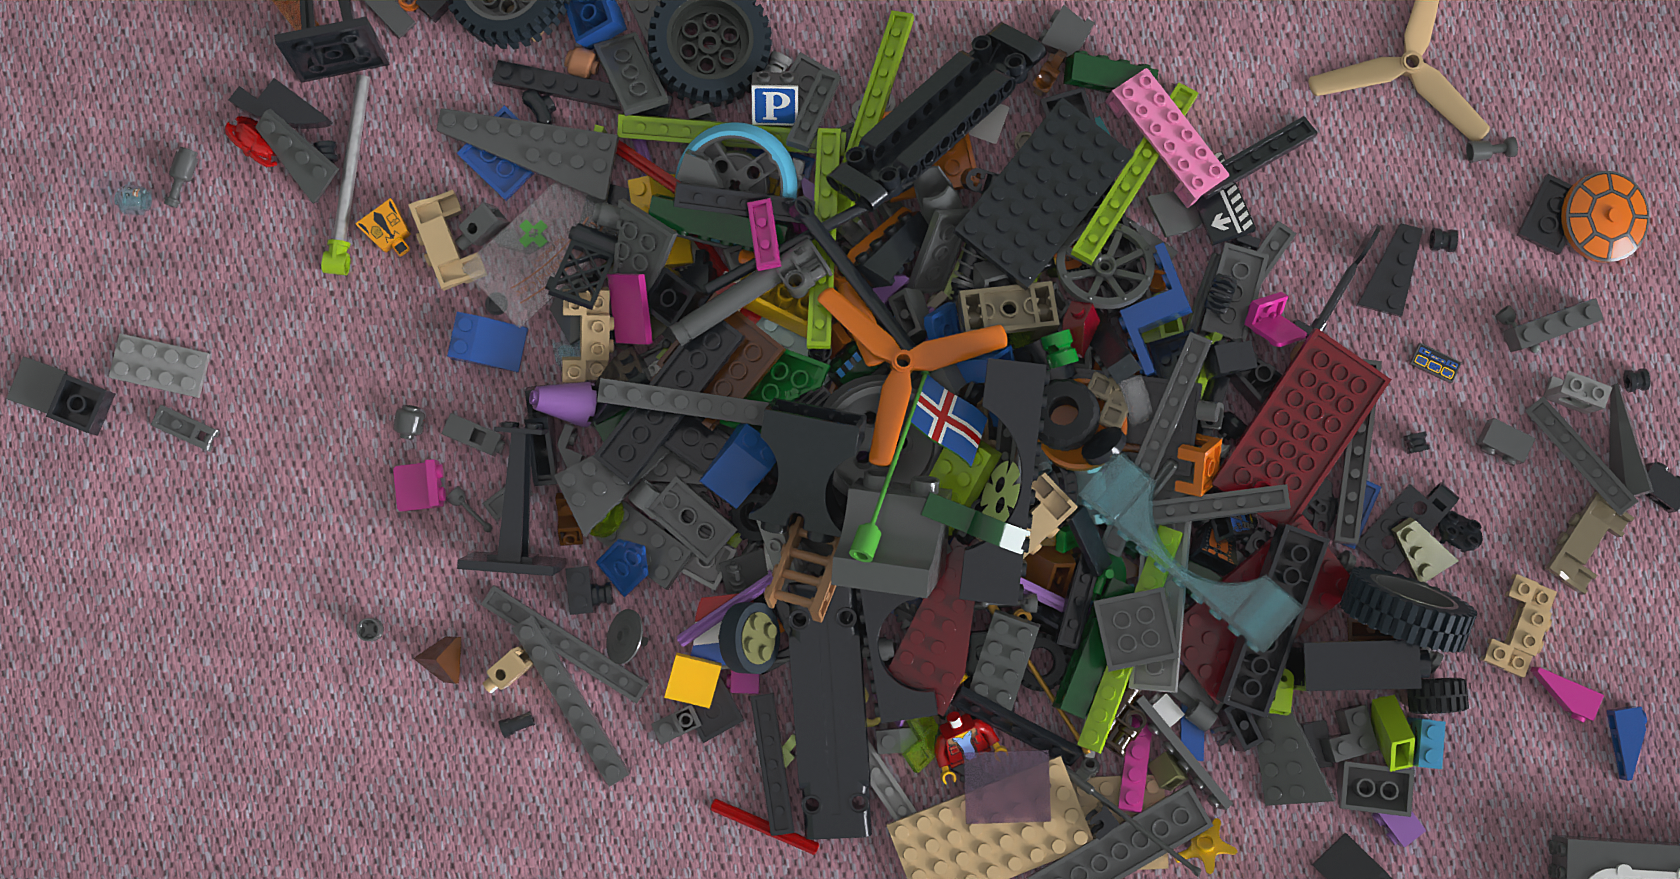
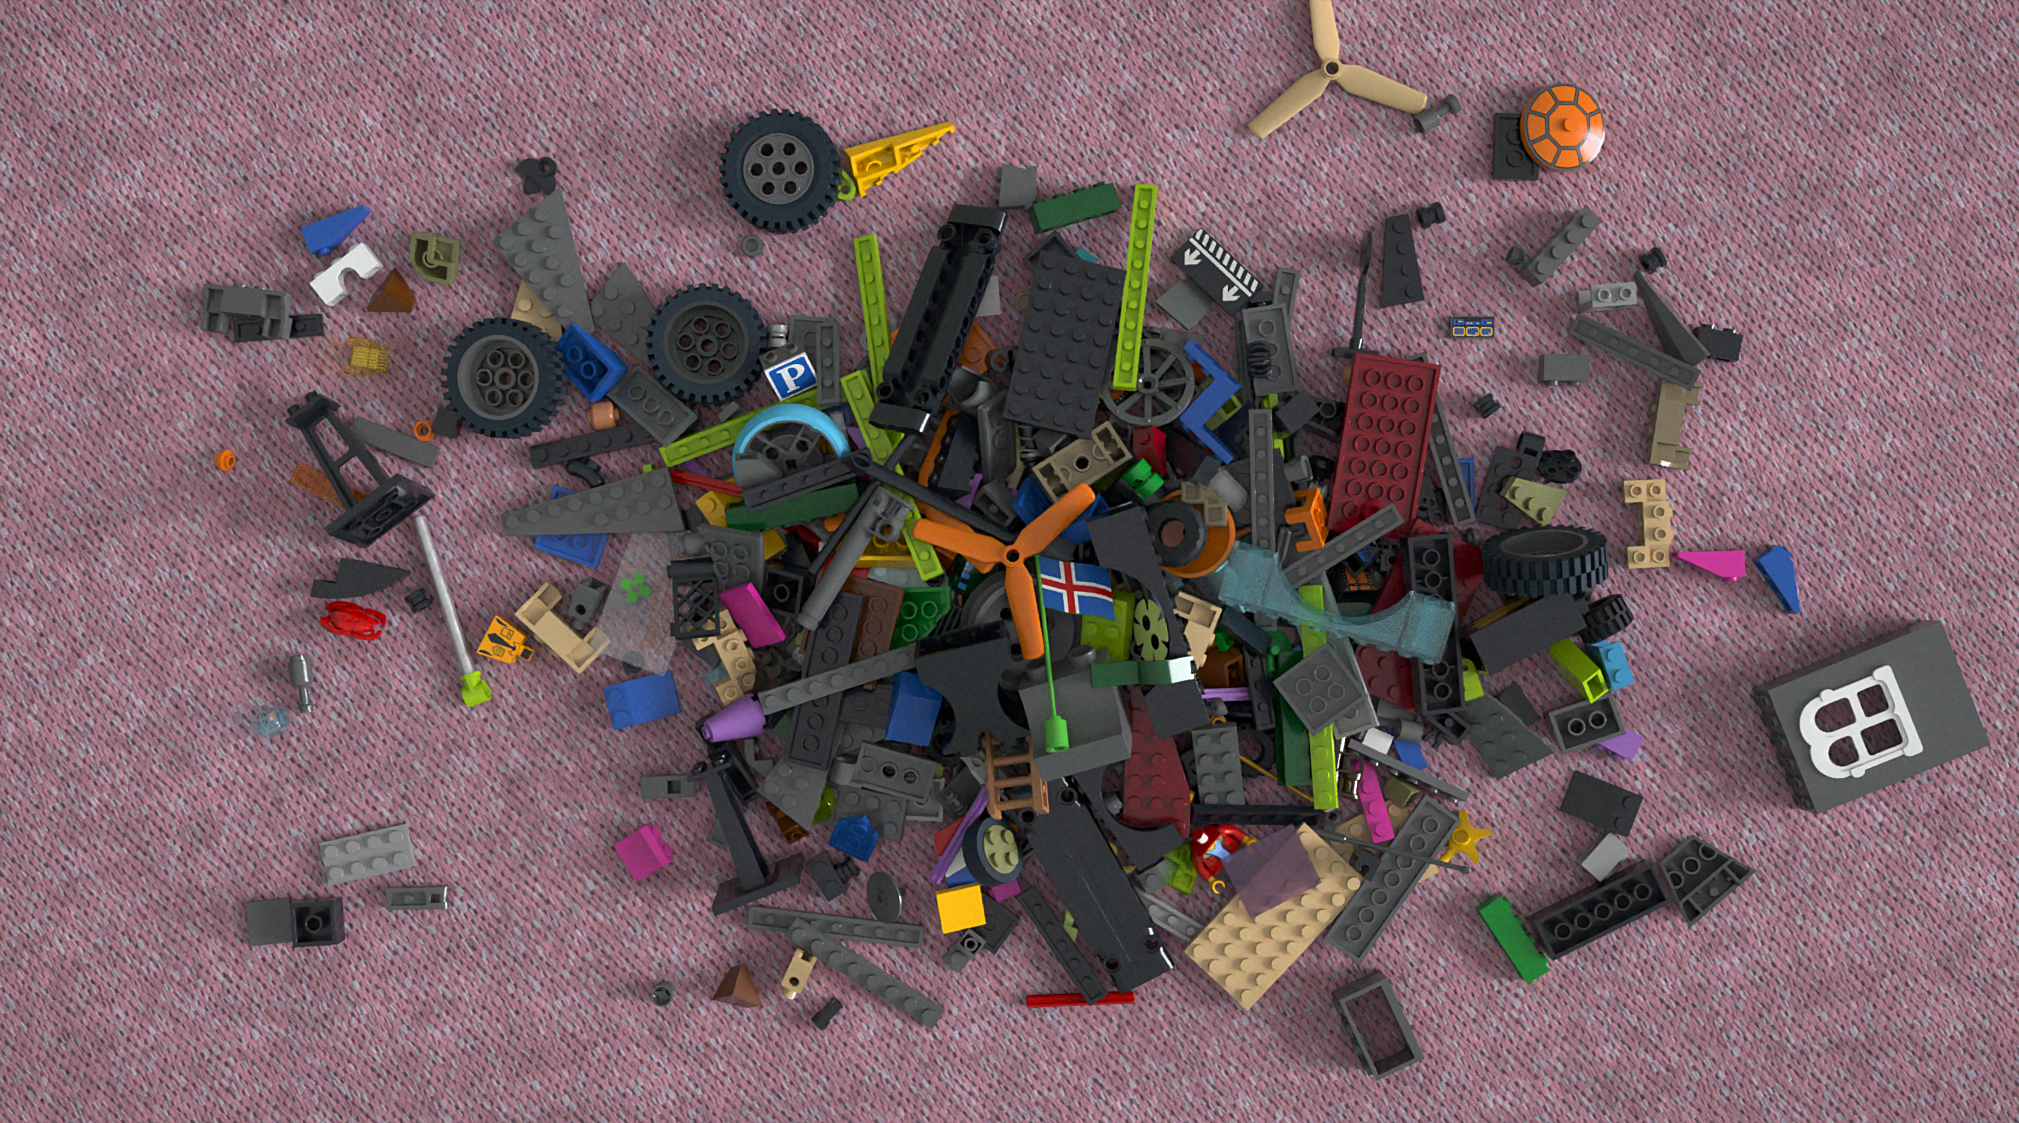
camera: 30 degrees left, 5 degrees up
dark grey wing [255,109,339,204] -> none
dark grey head [393,405,425,440] -> none
dark grey hinge [446,486,493,532] -> none
dark pink tile [747,198,781,271] -> none
reddish brown plate [1032,49,1067,97] -> none
black tile [1081,426,1127,465] -> none
bright pink bracket [1105,68,1229,208] -> none
black plate [1203,116,1318,200] -> none
dark pink bracket [1244,292,1307,347] -> none
dark grey brick [1319,705,1379,763] -> none

